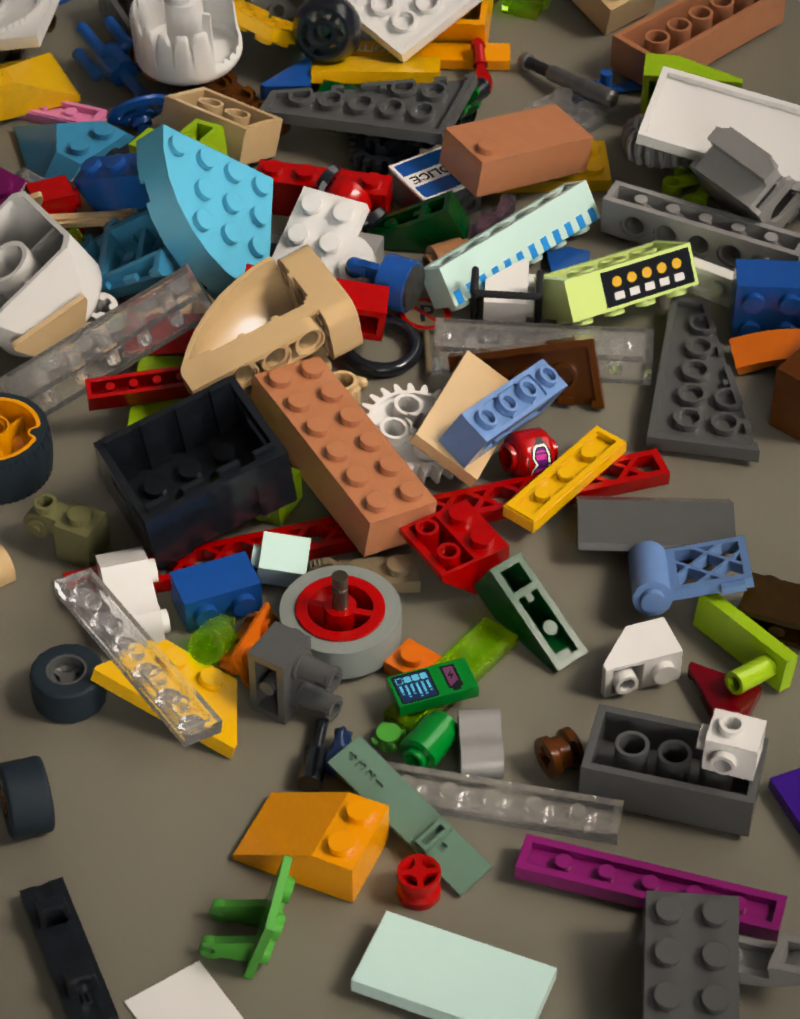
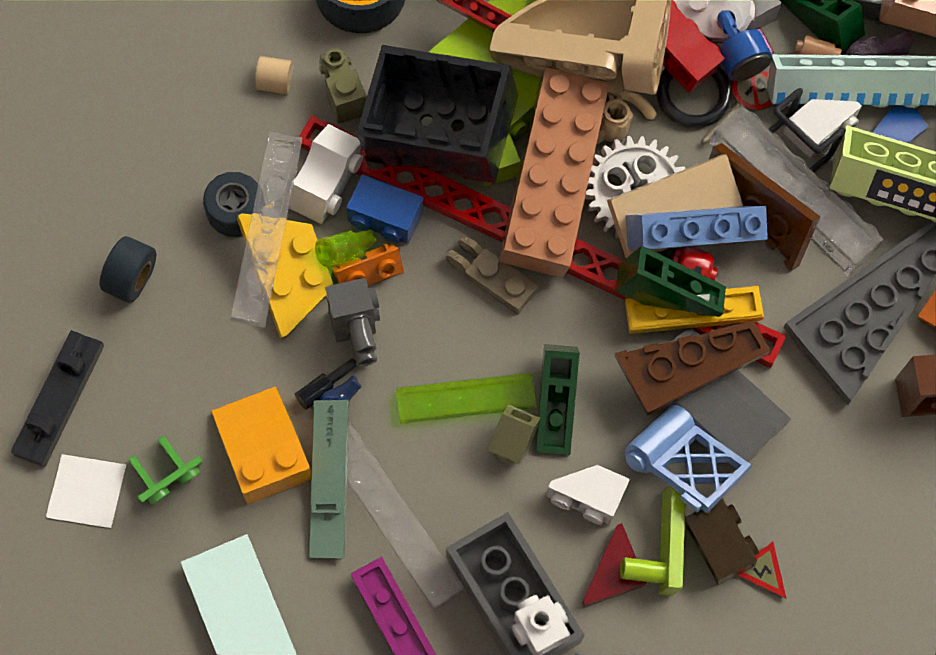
camera: 40 degrees right, 25 degrees up
light aqua brick [251,531,311,587] -> none
wheel [279,565,402,679] -> none
bright green piece [370,722,407,753] -> none
orange plate [384,638,441,676] -> none
tile [386,657,479,717] -> none
red wheel [397,854,441,911] -> none
green brick [399,710,458,772] -> none
red slope [400,499,510,594] -> none
light grey axle [457,708,504,780] -> none
reddish brown wheel [534,727,584,778] -> none
none -> olive brick [488,405,540,464]
none -> reddish brown wing [614,321,770,416]
none -> dark green slope [615,245,726,317]

